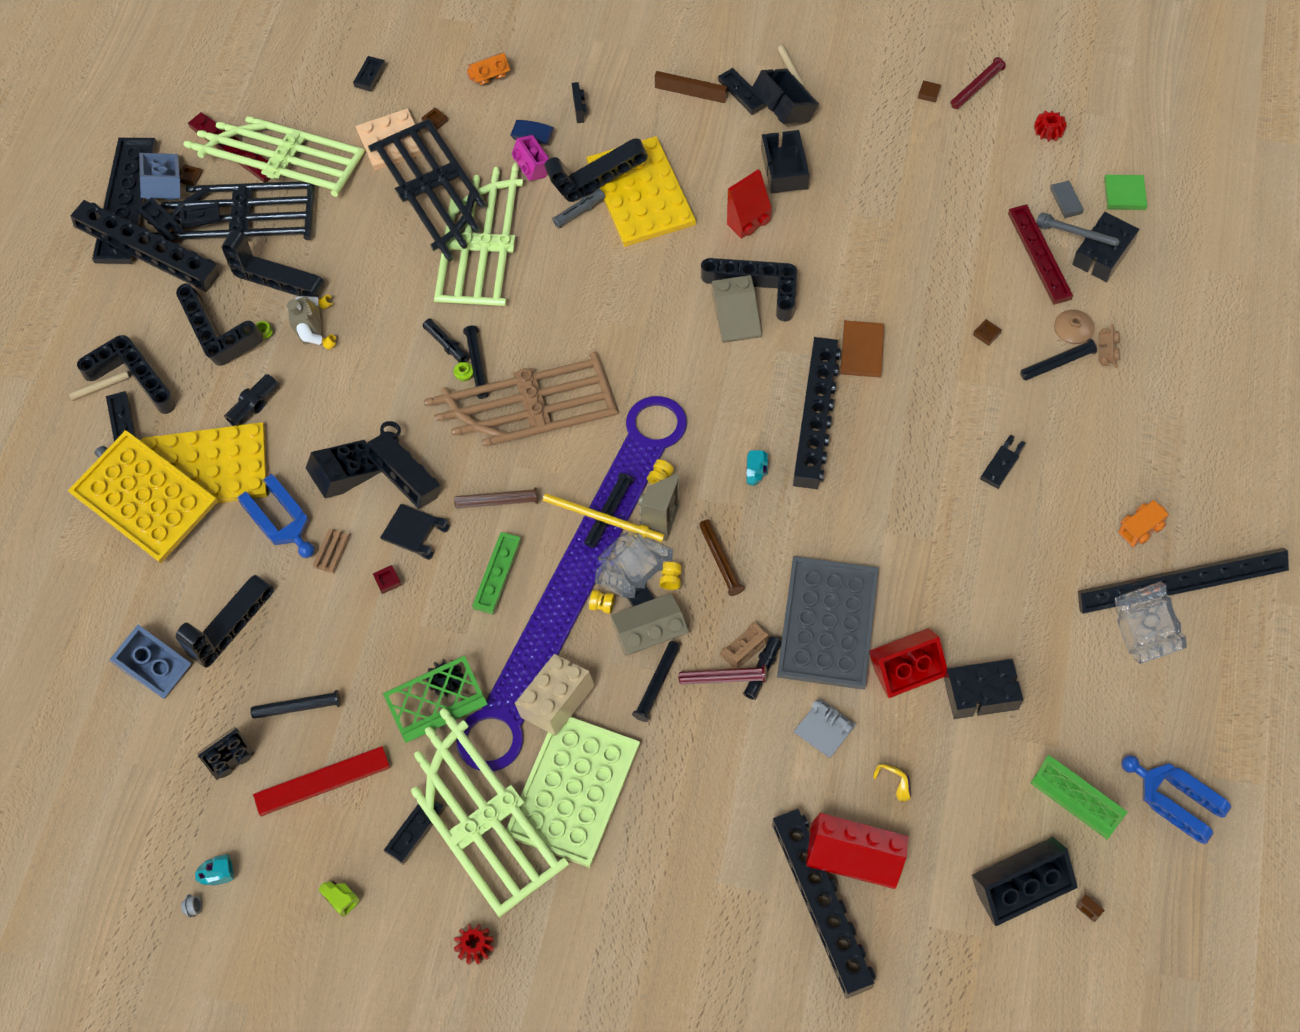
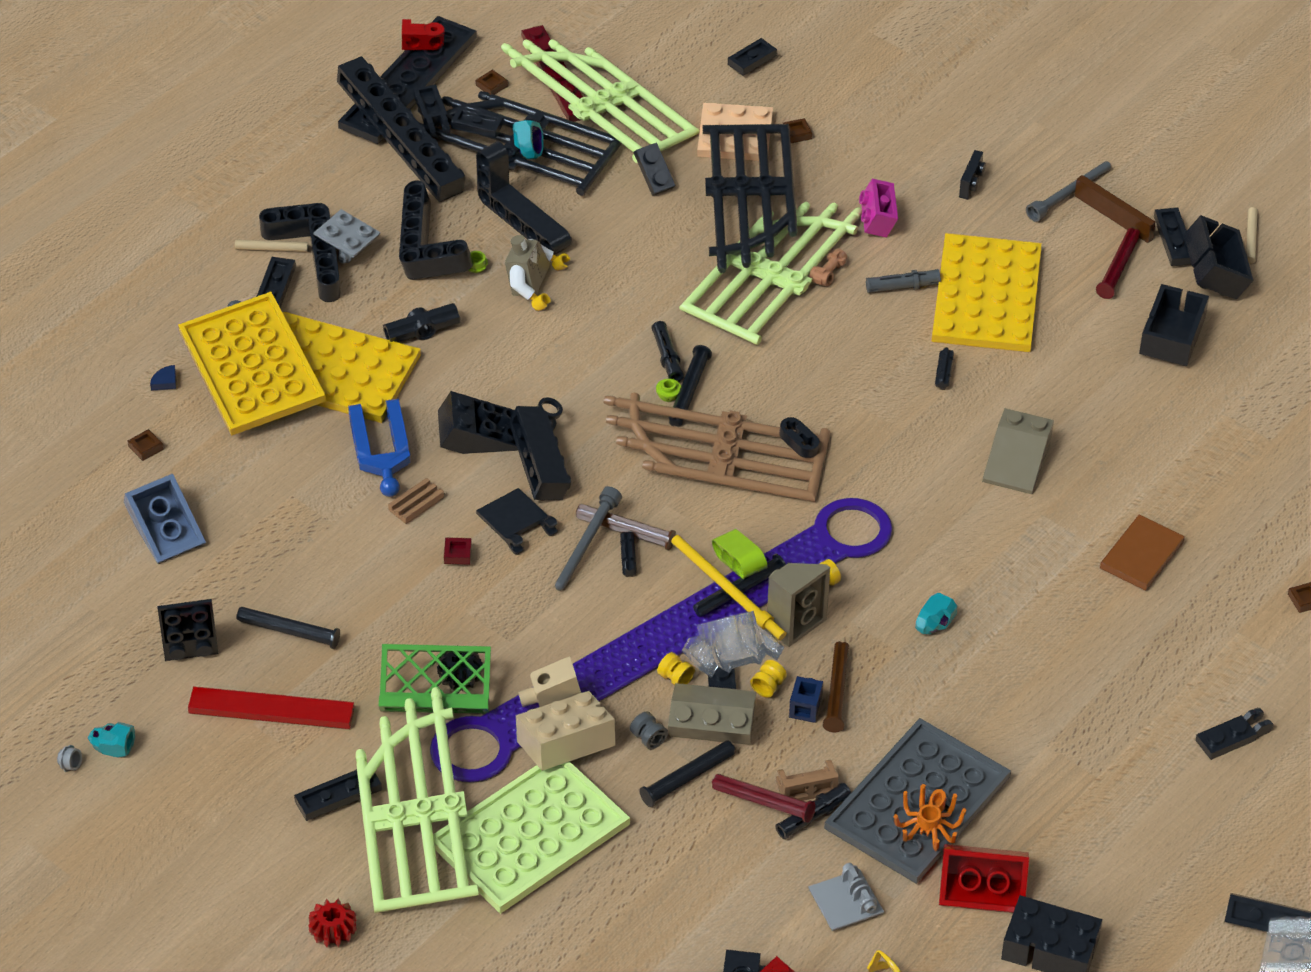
camera: 25 degrees right, 15 degrees down
sand blue slope [139,153,180,200] -> none
black beam [175,575,274,668] -> none
lime rock [318,881,360,917] -> none
orange brick [466,53,510,85] -> none
bright green plate [472,532,521,615] -> none
dark blue slope [510,120,554,144] -> none
black beam [544,138,648,202] -> none
black beam [701,258,797,322] -> none
red slope [727,169,772,239] -> none
black brick [793,337,841,490] -> none
none -> reddish brown tile [127,429,164,461]
none -> dark blue tile [150,365,176,391]
none -> light grey hinge [314,209,381,263]
none -> red leg [402,19,444,50]
none -> teal rock [513,120,544,160]
none -> tan torso [518,656,581,707]
none -> dark grey piece [555,486,622,591]
none -> black axle [620,531,637,577]
none -> dark grey wheel [630,711,668,750]
none -> black plate [633,142,676,196]
none -> lime beam [712,529,768,579]
none -> black beam [779,417,820,458]
none -> dark blue brick [789,676,823,723]
none -> nougat bar [809,249,847,286]
none -> orange animal [893,784,966,851]
none -> black axle [935,347,954,390]
none -> dark grey piece [1026,161,1111,222]
none -> dark red axle [1096,227,1140,299]

